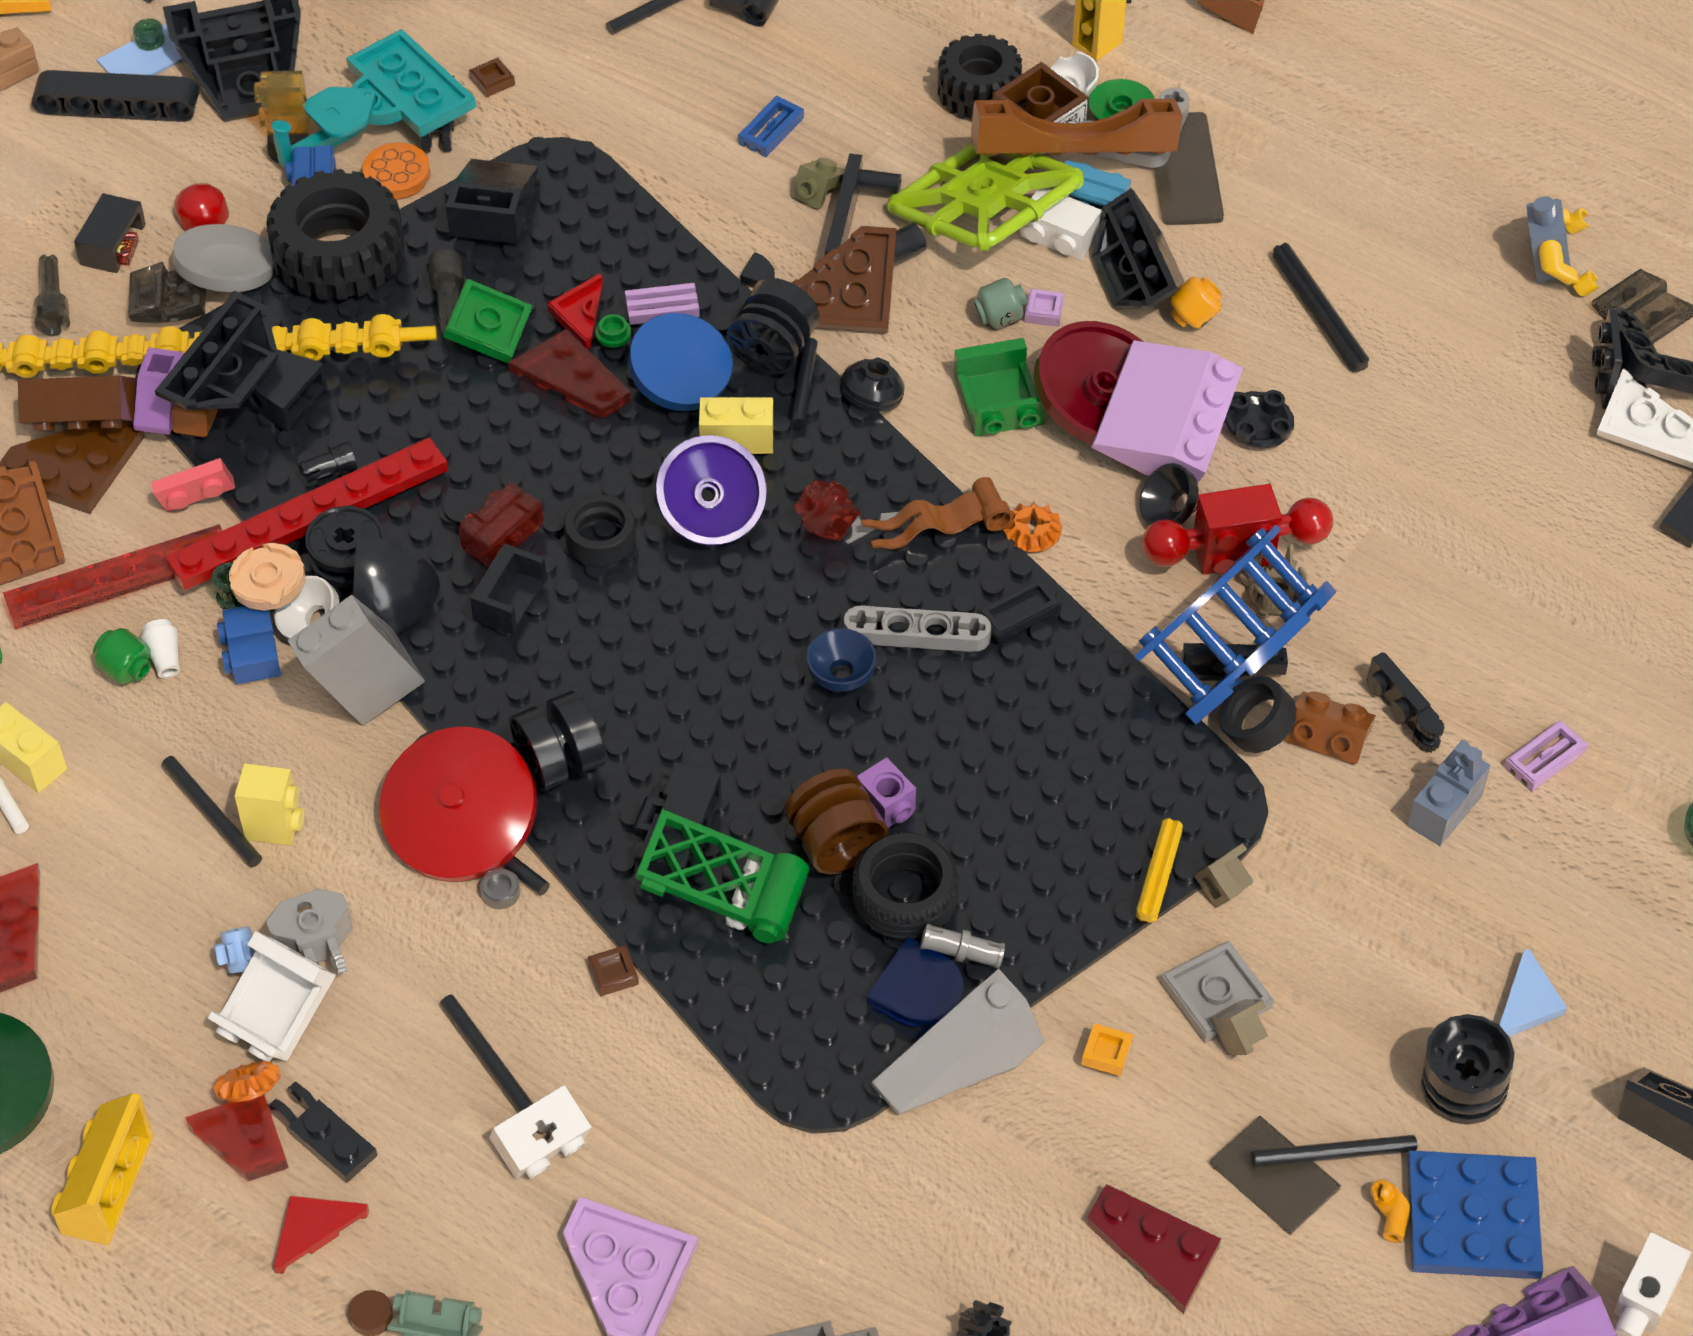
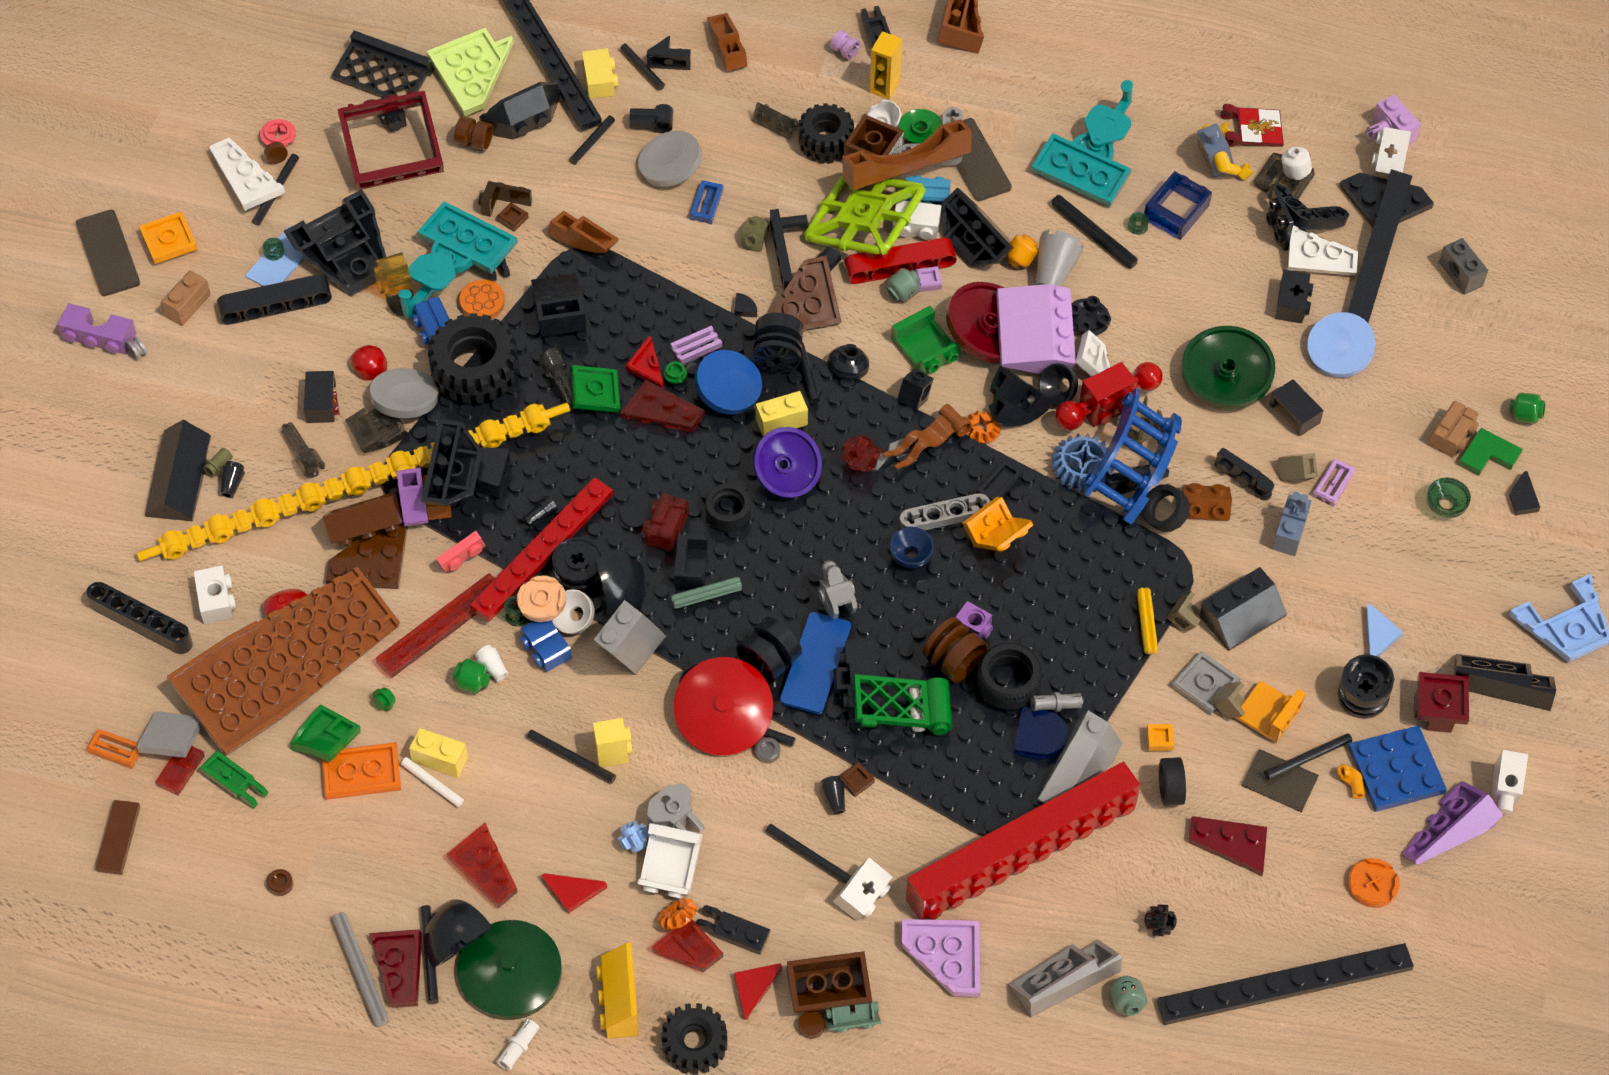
camera: 20 degrees left, 5 degrees up
none -> dark brown bracket [478,181,532,217]
none -> red tile [541,873,607,914]
none -> dark orange slope [548,210,619,253]
none -> light grey piece [638,131,702,187]
none -> black tyre [661,1003,728,1075]
none -> sand green axle [671,577,742,608]
none -> clear smoke hinge [752,102,799,140]
none -> blue piece [780,612,851,714]
none -> reddish brown slope [786,951,872,1013]
none -> light grey hinge [818,560,857,619]
none -> black cone [820,776,846,815]
none -> red beam [844,238,957,284]
none -> black brick [897,368,934,410]
none -> red brick [906,761,1141,920]
none -> light orange bracket [962,496,1033,551]
none -> black brick [989,365,1054,426]
none -> teal plate [1031,80,1134,207]
none -> light grey cone [1036,230,1084,286]
none -> medium blue gear [1051,433,1115,493]
none -> white wing [1076,330,1110,376]
none -> clear green bush [1128,212,1149,235]
none -> clear blue window [1143,171,1212,240]
none -> black tyre [1159,757,1186,806]
none -> dark green dish [1181,326,1276,409]
none -> black slope [1199,567,1287,651]
none -> flag [1221,104,1284,147]
none -> light orange bracket [1235,681,1306,743]
none -> black panel [1269,379,1324,436]
none -> black brick [1275,270,1314,324]
none -> dark tan panel [1278,453,1318,481]
none -> white head [1281,147,1312,180]
none -> light blue piece [1308,312,1376,378]
none -> dark red panel [1414,672,1469,733]

